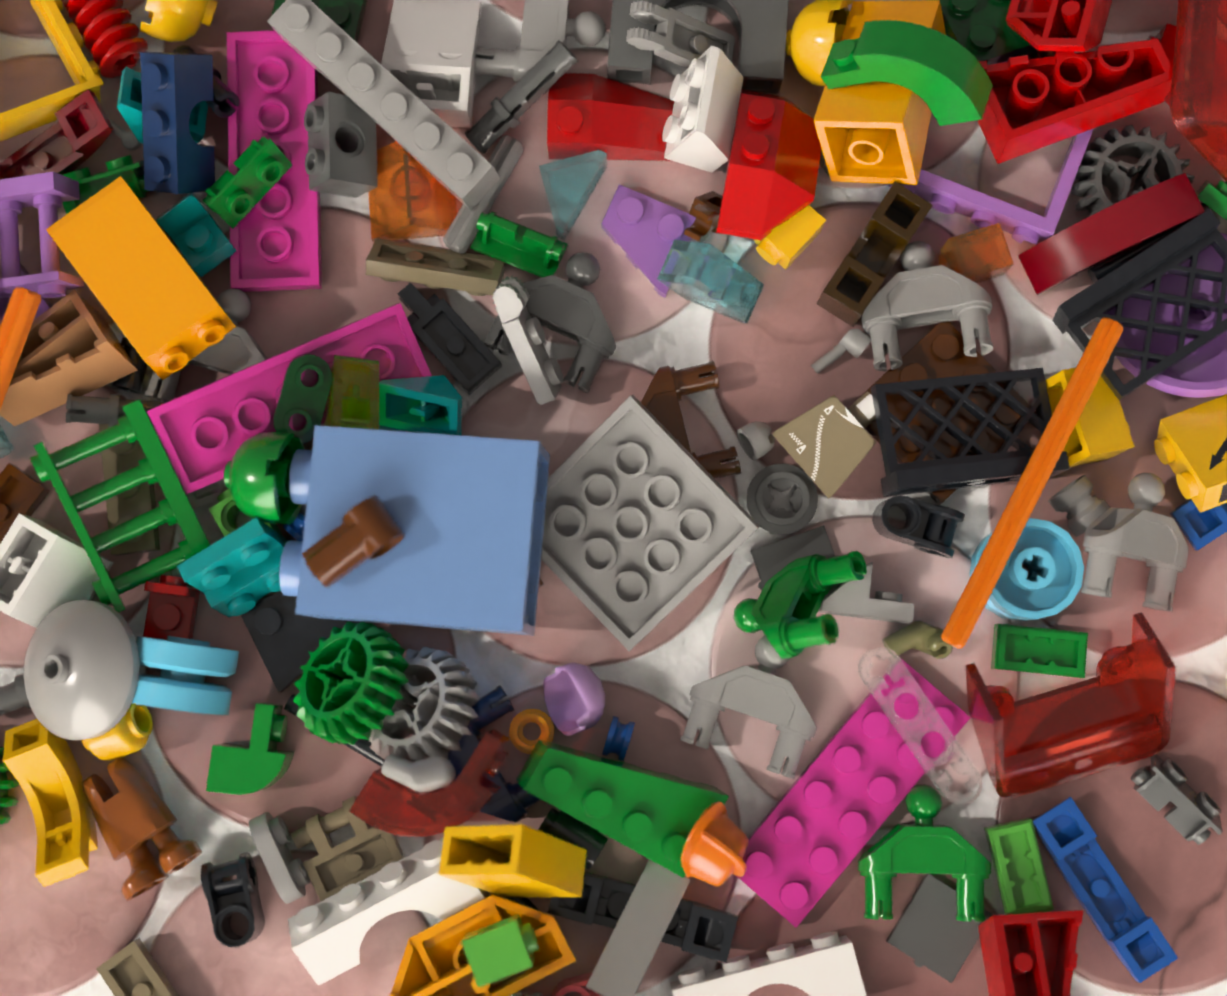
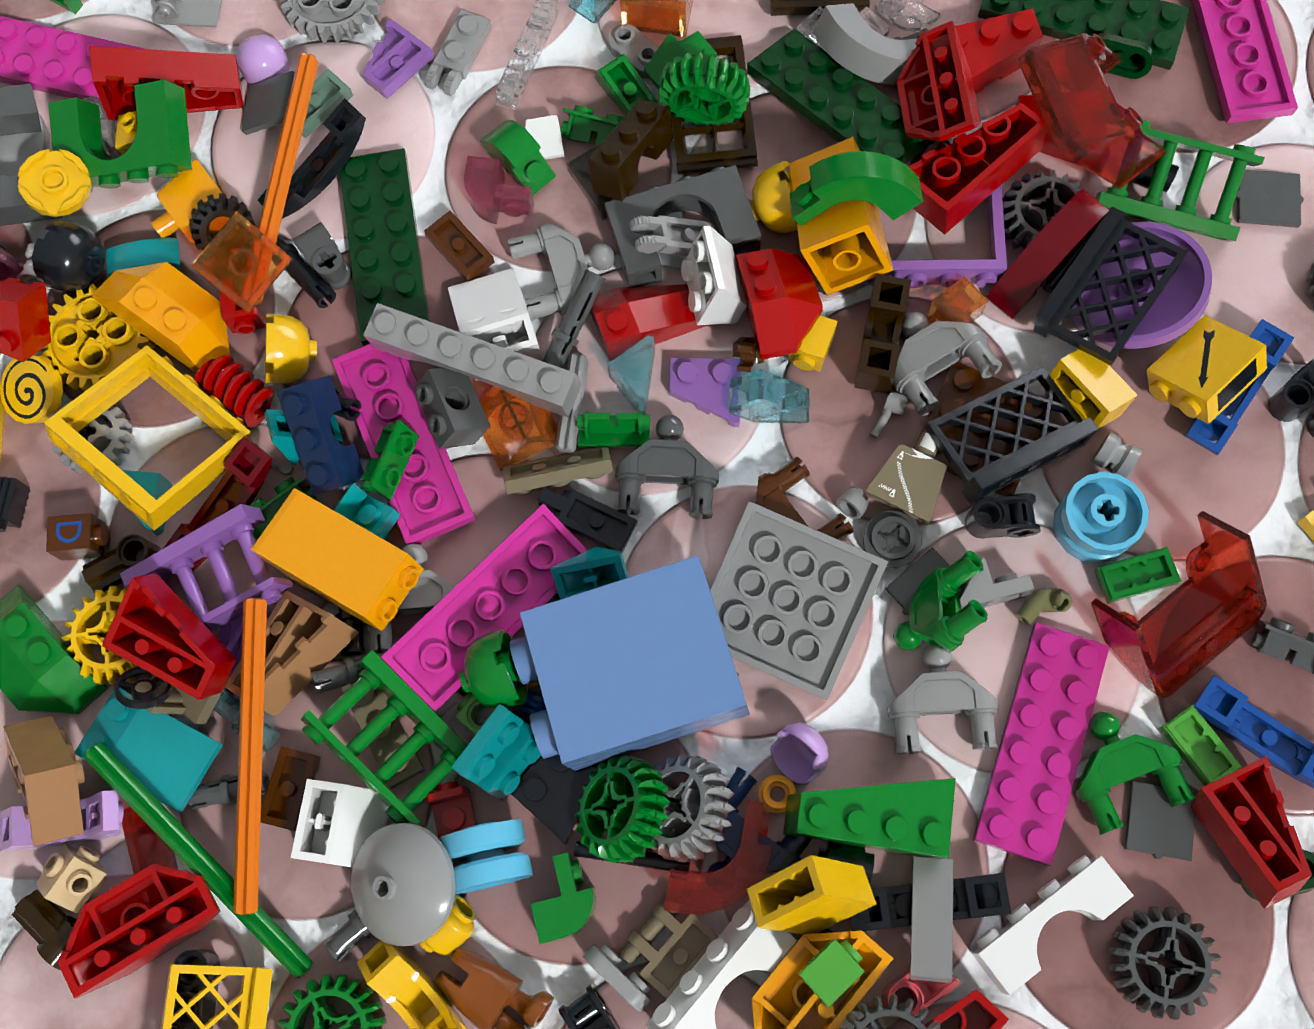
camera: 15 degrees left, 10 degrees down
dark green plate [273,354,332,444] -> none
reddish brown piece [302,496,405,588] -> none
clear neon green slope [325,355,379,430] -> none
light grey arm [382,754,456,792] -> none
light grey hinge [492,276,563,405] -> none
blue bush [602,716,635,761] -> none
orange piece [681,801,749,886] -> none
clear beam [858,648,982,805] -> none
orange axle [941,317,1124,649] -> none
light grey connector [1081,473,1188,612] -> none

